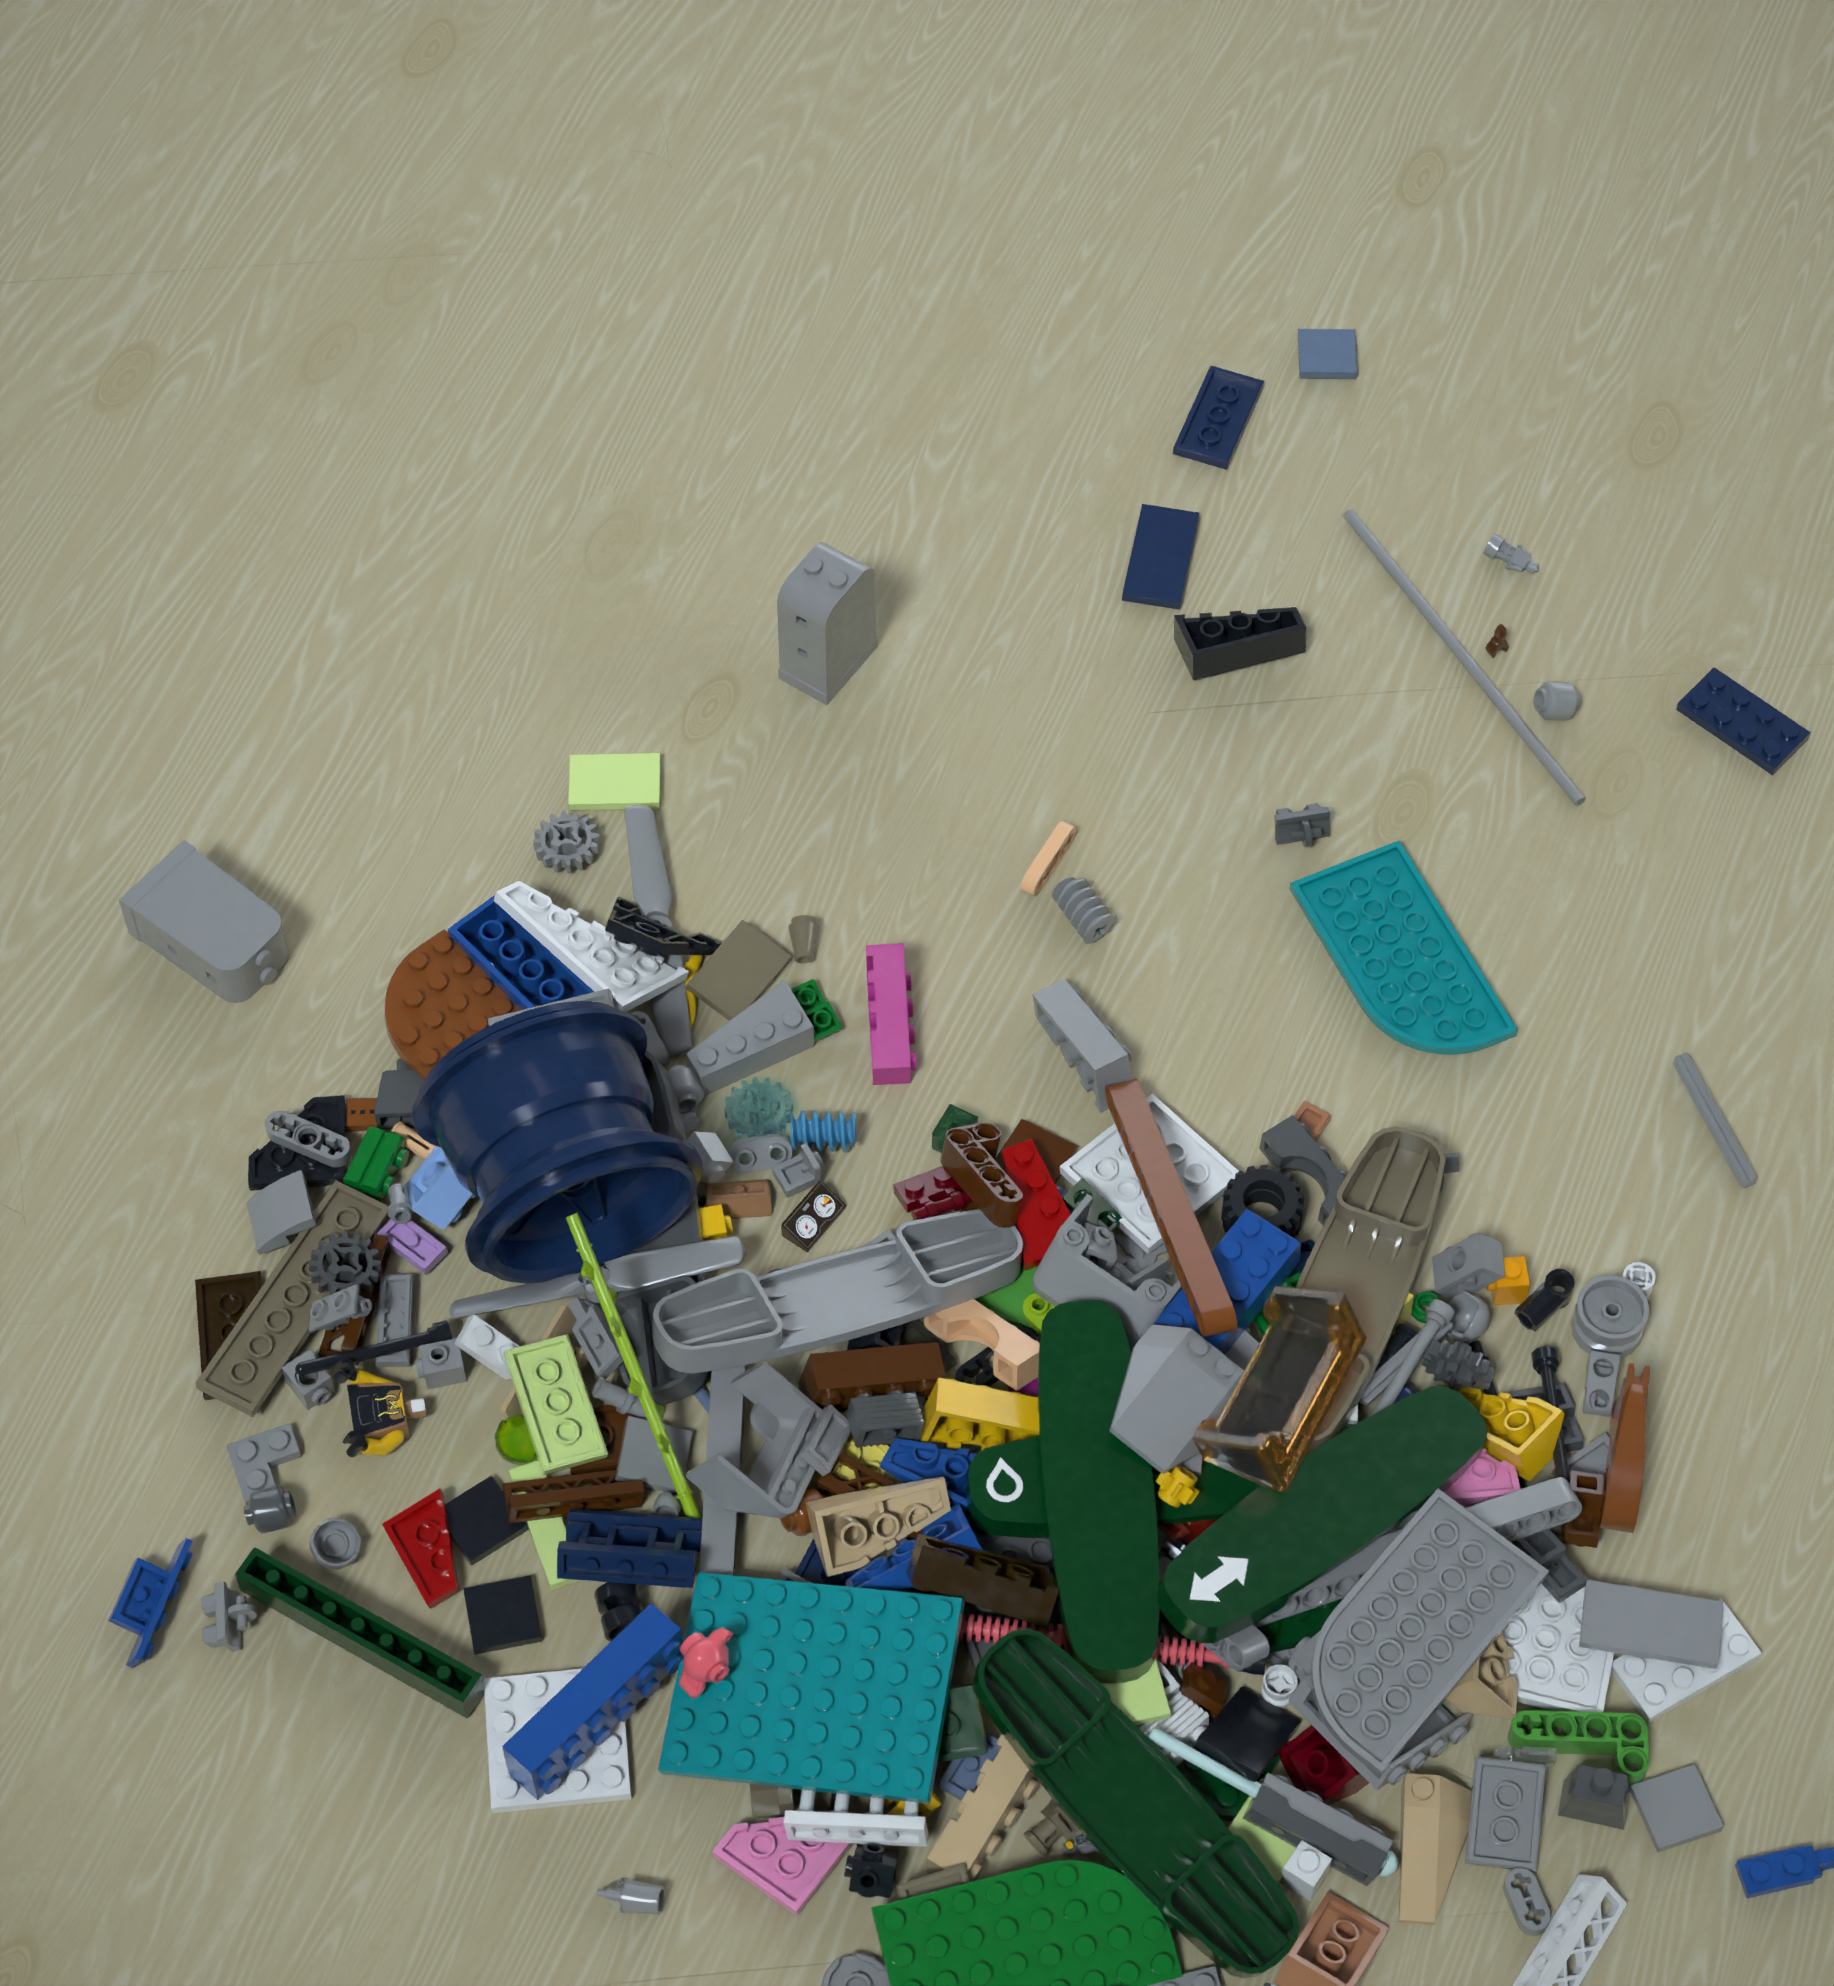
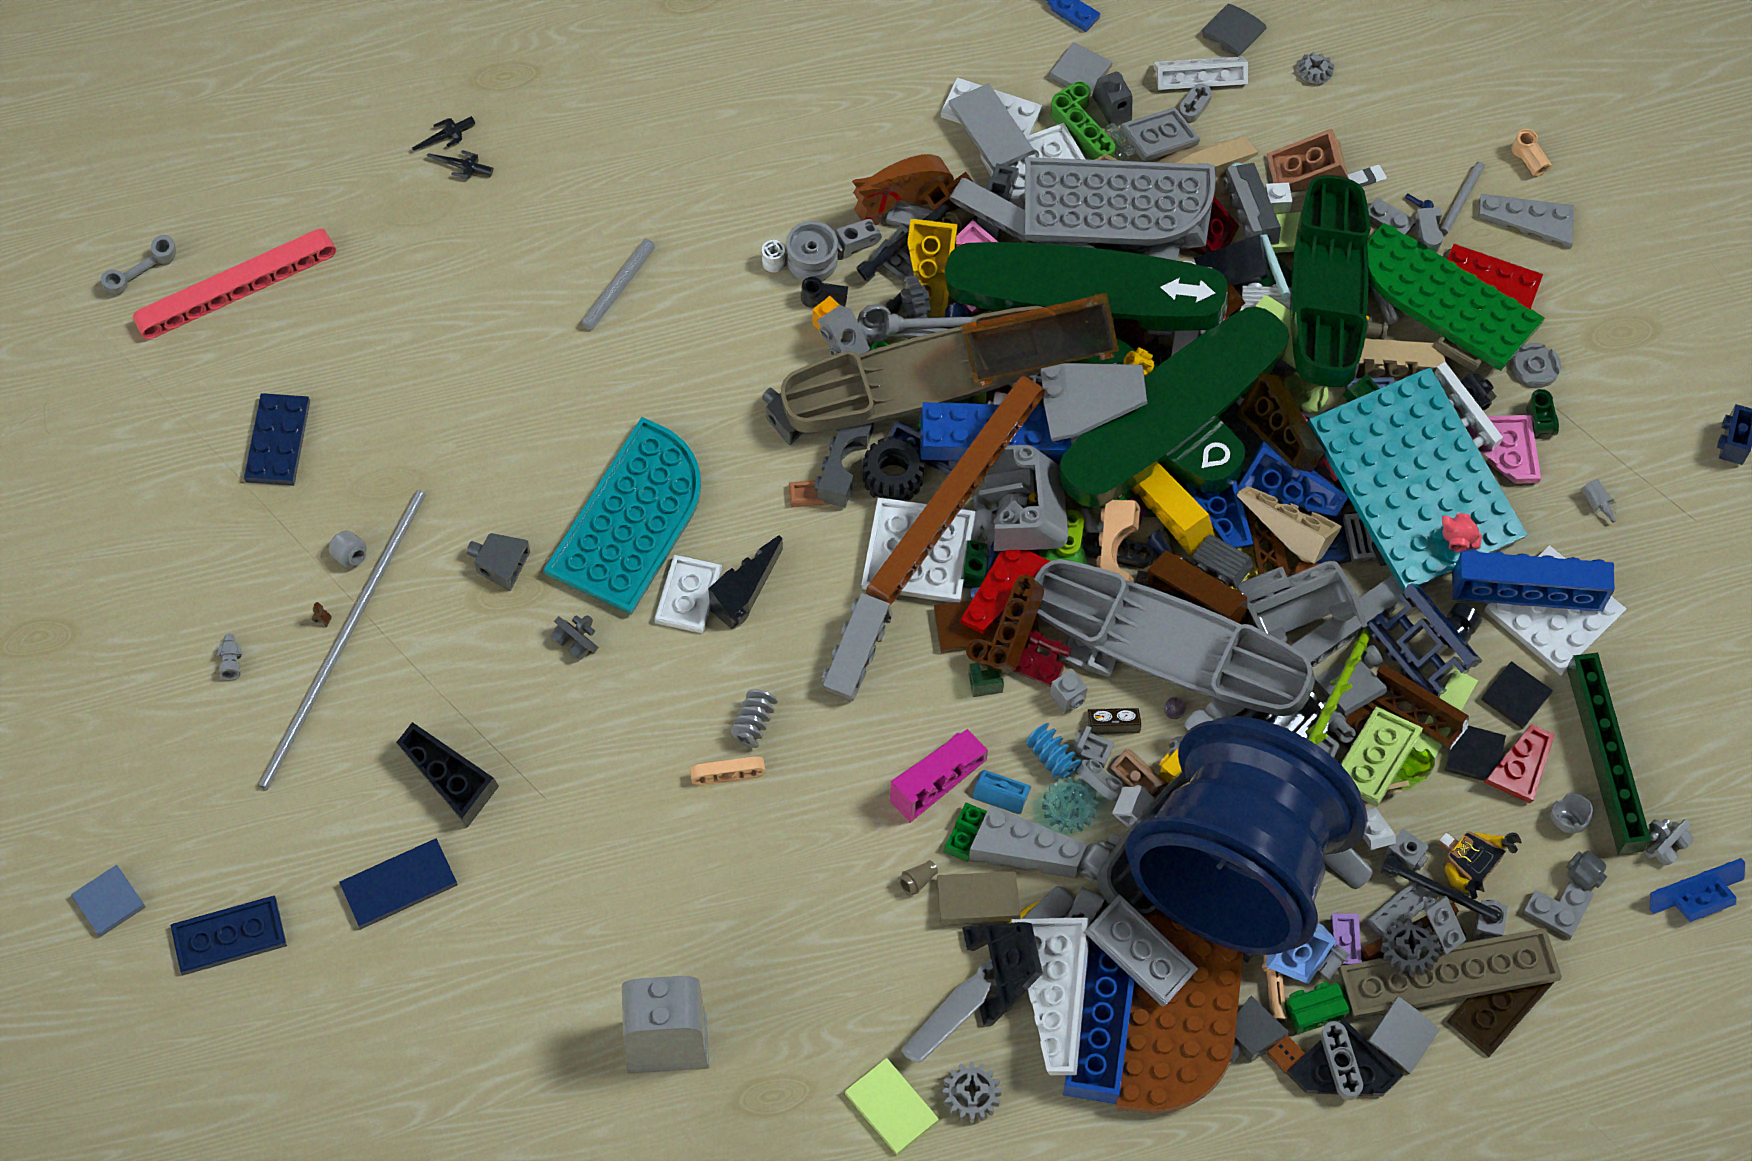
camera: 130 degrees left, 5 degrees up
none -> dark grey torso [466,533,530,591]
none -> white tile [654,555,722,634]
none -> black wedge [708,535,783,629]
none -> dark azure slope [973,770,1031,814]
none -> light grey brick [1050,669,1087,713]
none -> dark green piece [1526,389,1559,437]

